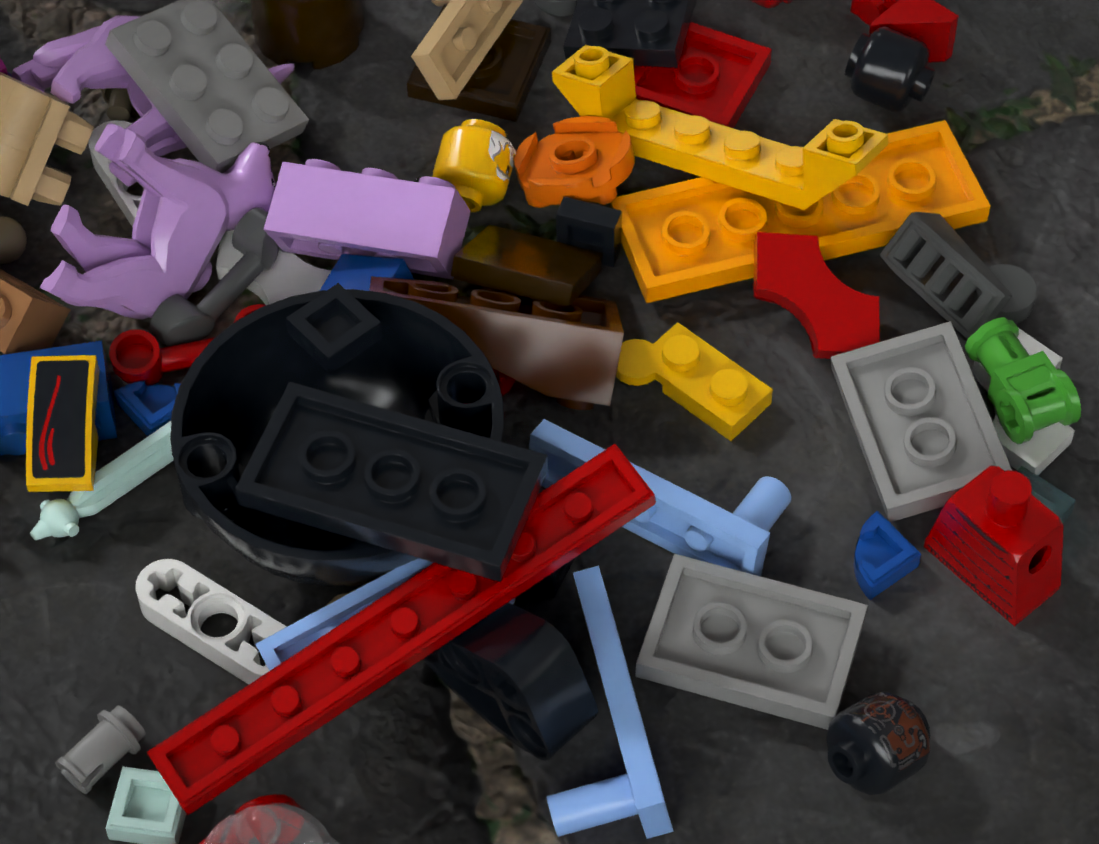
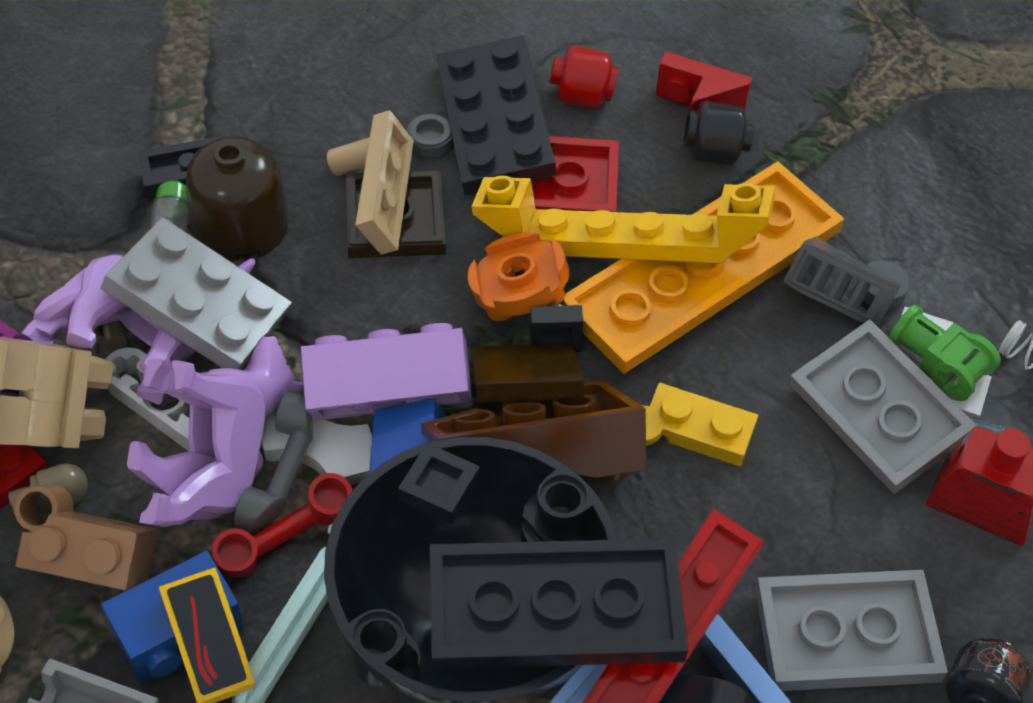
camera: 25 degrees left, 0 degrees up
blue tile [114,381,181,437] -> none
yellow head [432,119,516,212] -> none
light blue piece [529,419,791,576] -> none
red tile [753,232,880,359] -> none
blue tile [854,511,921,600] -> none

